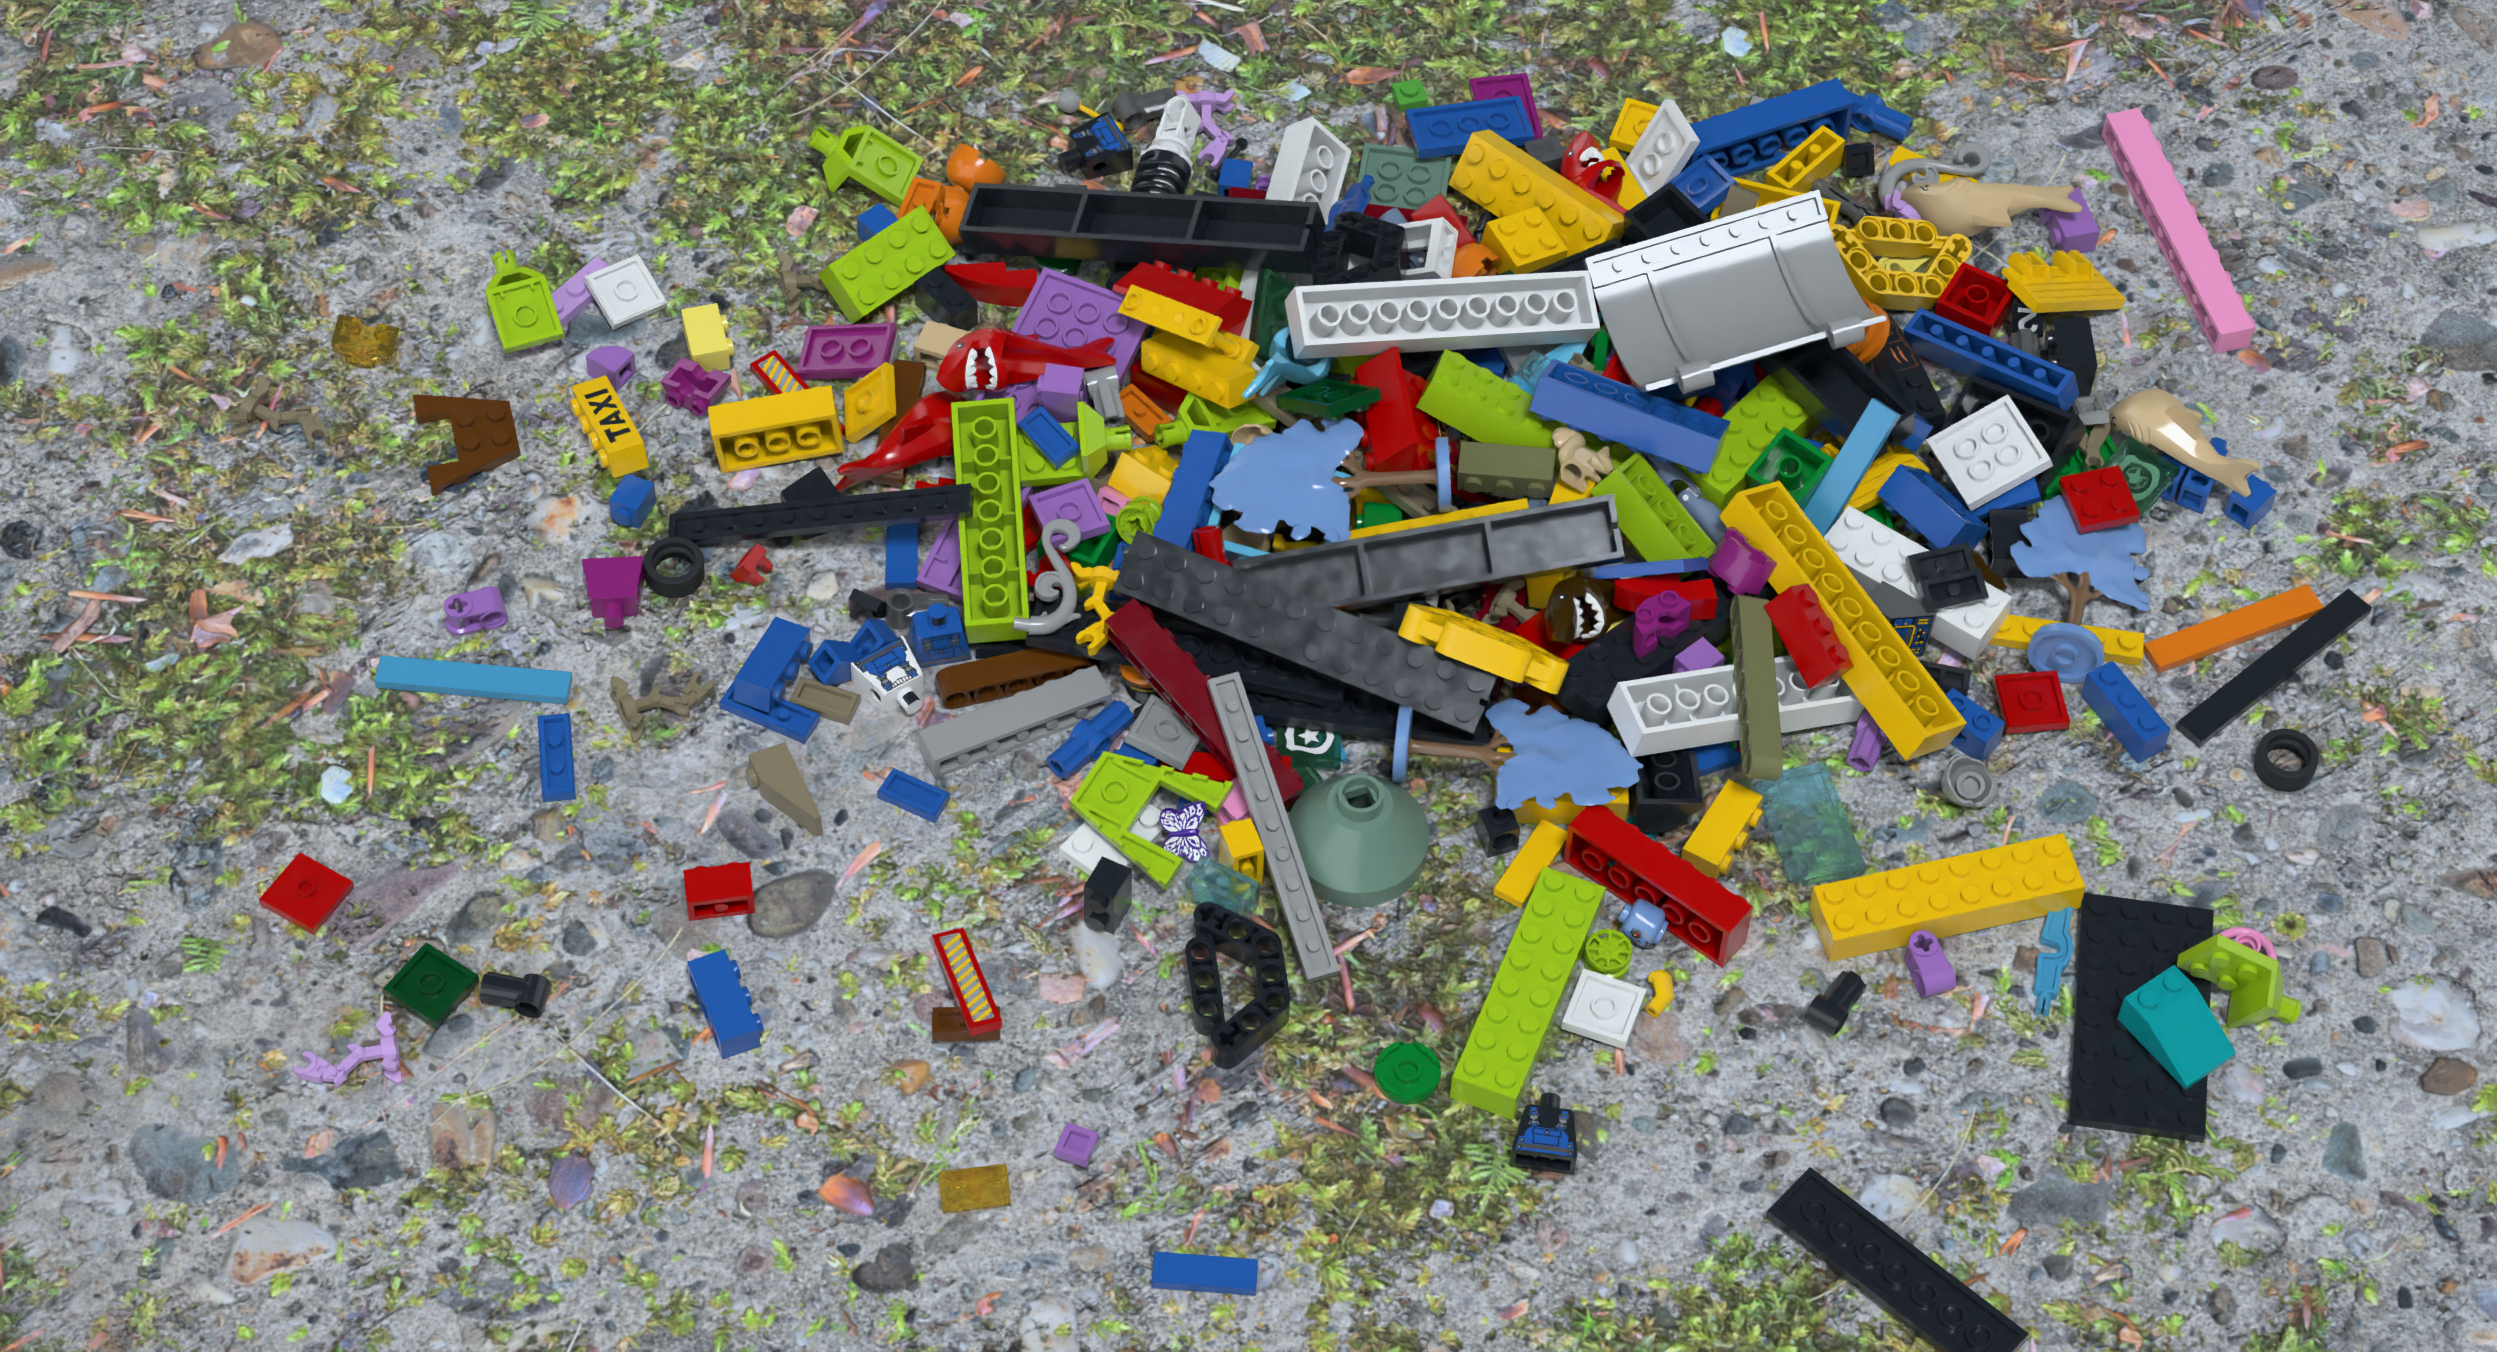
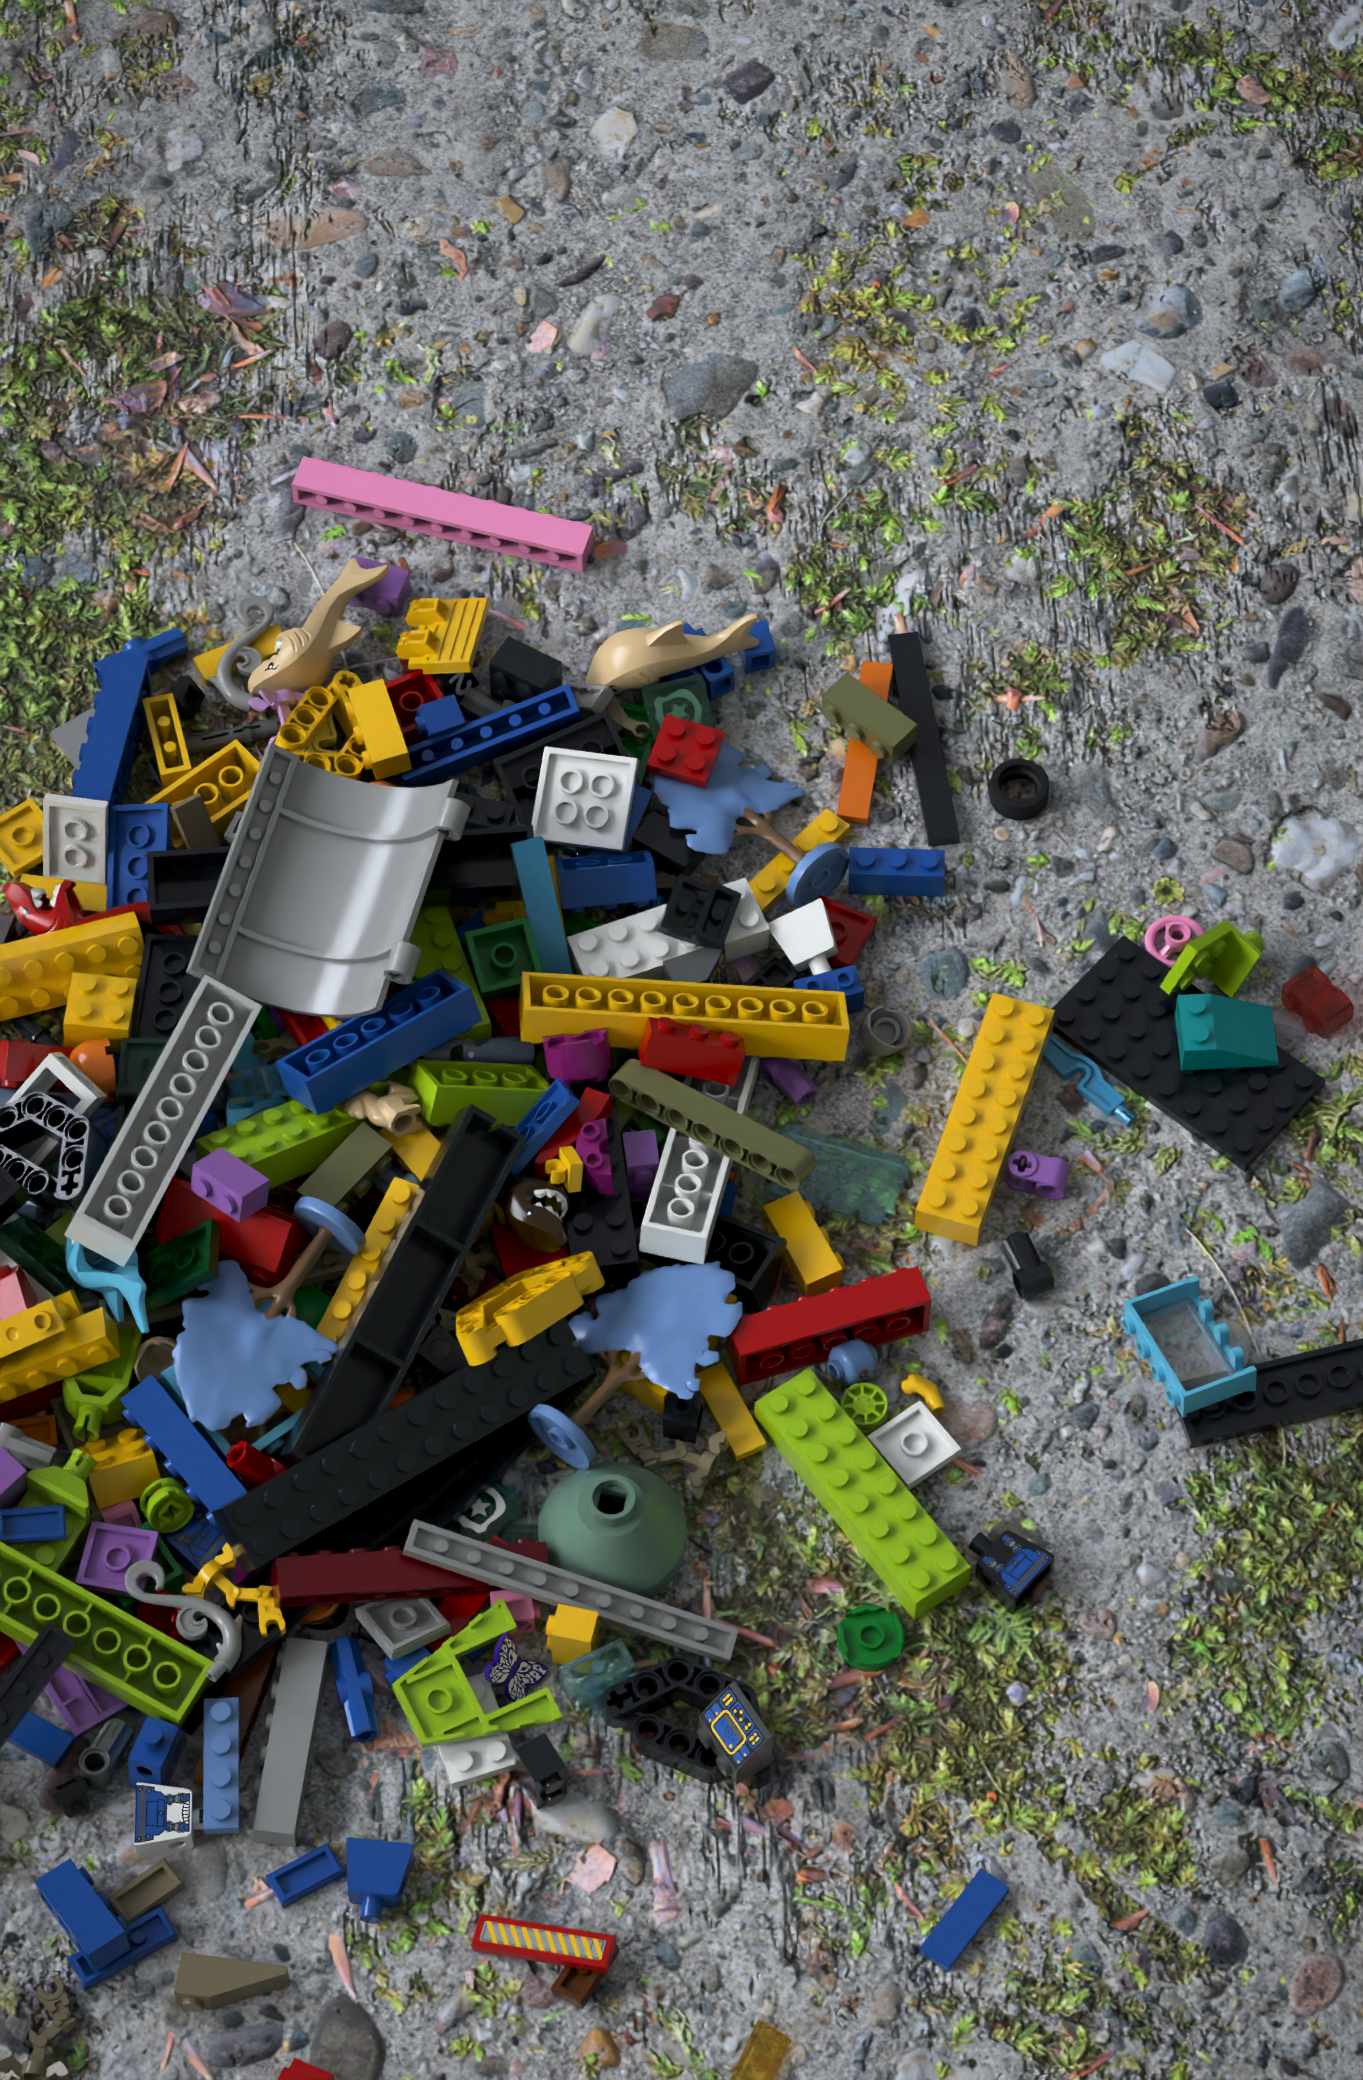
camera: 55 degrees left, 5 degrees up
blue brick [807,618,897,685] -> none
medium lavender plate [1054,1122,1099,1168] -> none
none -> medium lavender brick [190,1147,270,1223]
none -> medium blue plate [203,1697,240,1834]
none -> yellow brick [344,678,412,780]
none -> blue torso [346,1837,415,1924]
none -> blue brick [414,694,465,740]
none -> yellow tile [544,1146,583,1193]
none -> dark tan piece [620,1423,729,1501]
none -> slope [697,1681,773,1785]
none -> white torso [767,898,838,975]
none -> olive brick [822,672,918,765]
none -> window [1121,1275,1257,1418]
none -> clear red brick [1281,964,1354,1039]

